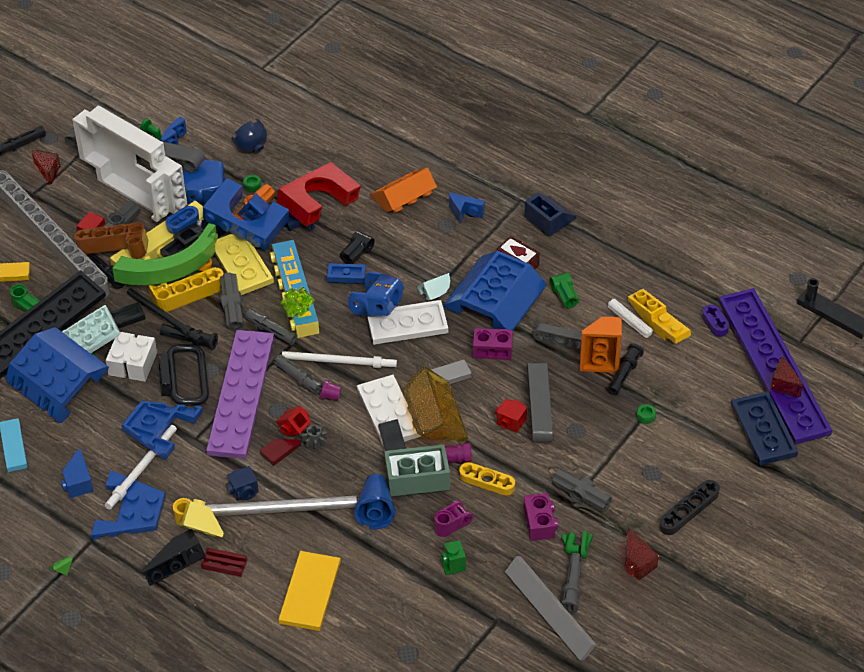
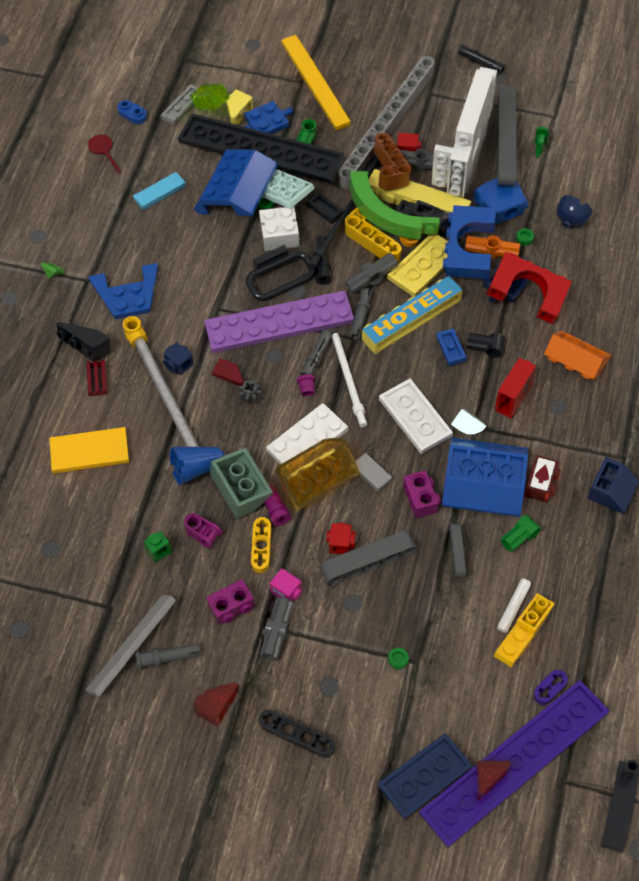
camera: 70 degrees right, 10 degrees up
clear red slope [31,150,61,185] -> none
blue slope [61,449,93,498] -> none
white bar [105,425,177,509] -> none
blue wing [122,401,203,460] -> none
blue slope [161,116,187,145] -> none
blue plate [166,206,199,233] -> none
light yellow slope [180,499,224,538] -> none
blue slope [237,194,269,221] -> none
red brick [276,406,312,437] -> none
clear neon green brick [280,287,315,317] -> none
blue piece [348,271,404,316] -> none
black tile [378,419,406,451] -> none
blue slope [449,192,485,223] -> none
green piece [562,531,593,559] -> none
orange slope [579,317,622,373] -> none
black pin [607,343,644,395] -> none
none -> dark pink brick [269,568,302,601]
none -> red brick [495,358,536,419]

